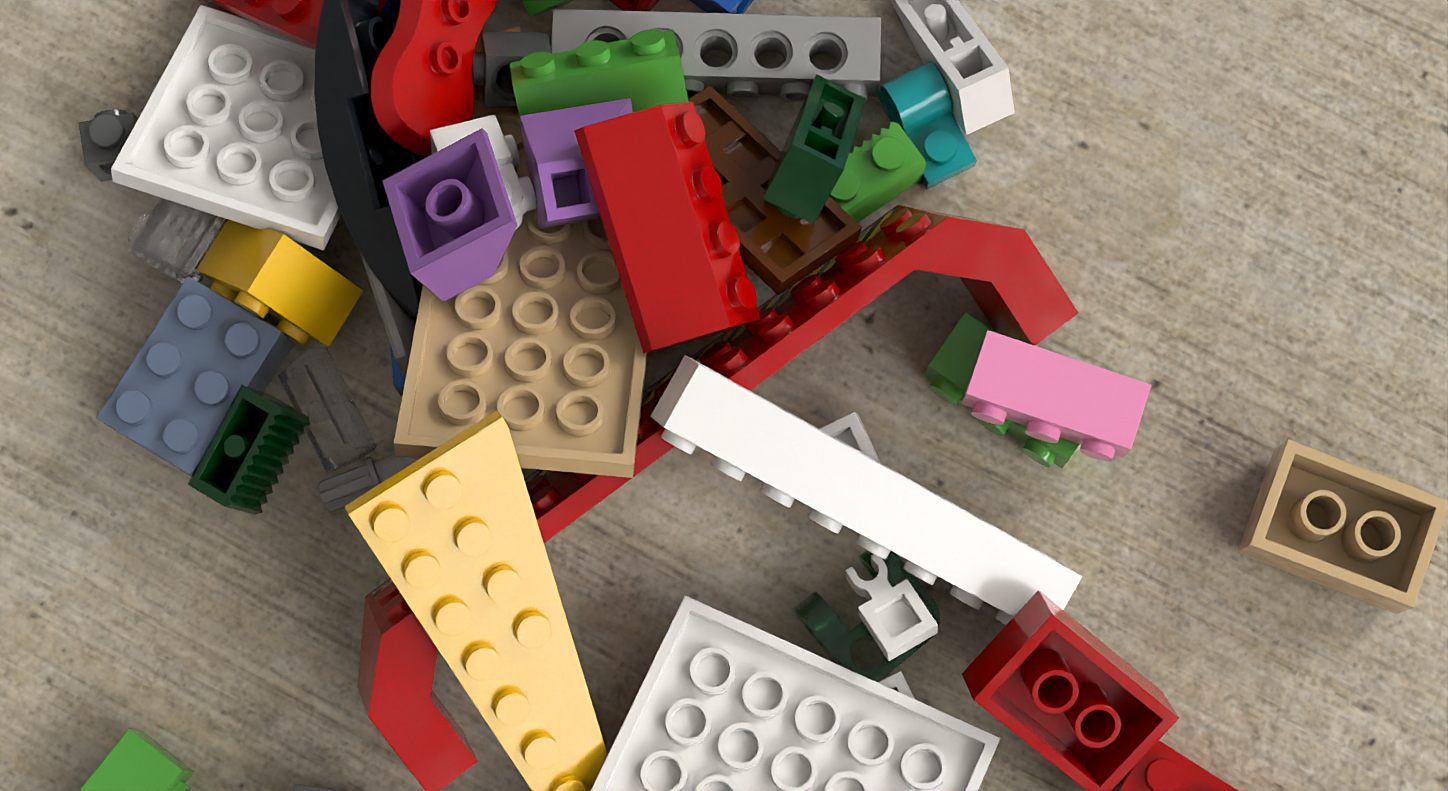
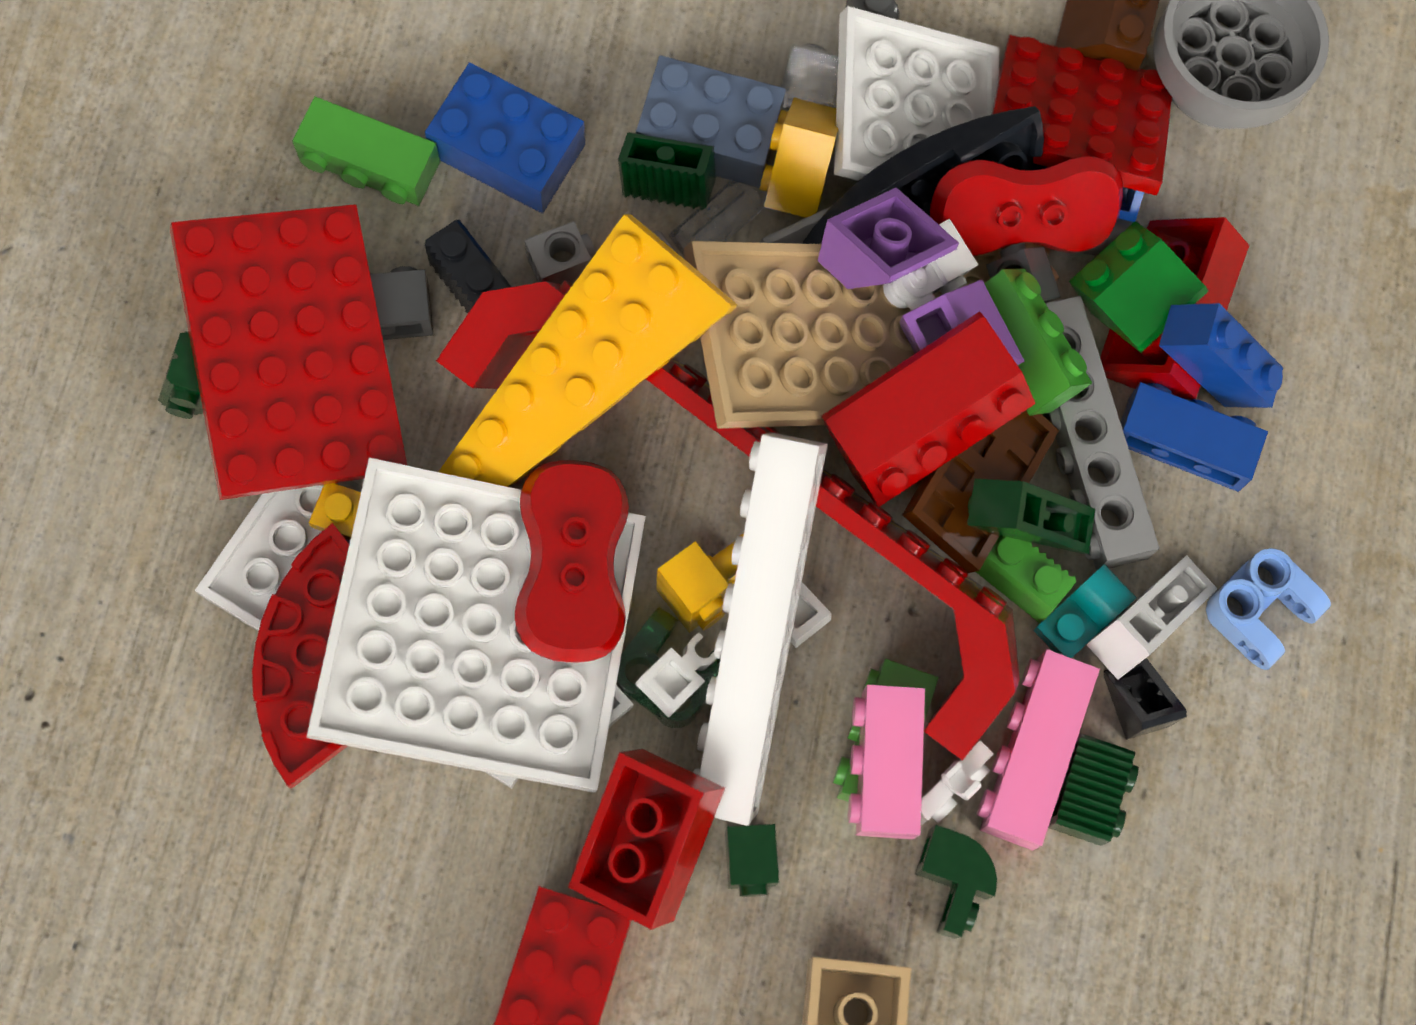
camera: 65 degrees right, 5 degrees down
none -> blue brick [425,62,586,214]
none -> black brick [425,219,512,313]
none -> red plate [515,460,629,663]
none -> light grey brick [525,221,596,284]
none -> yellow brick [656,533,744,633]
none -> dark green brick [725,824,779,897]
none -> dark green brick [915,825,997,939]
none -> white plate [921,741,994,825]
none -> bright pink brick [977,649,1100,851]
none -> dark green brick [1048,733,1139,846]
none -> black slope [1104,658,1187,740]

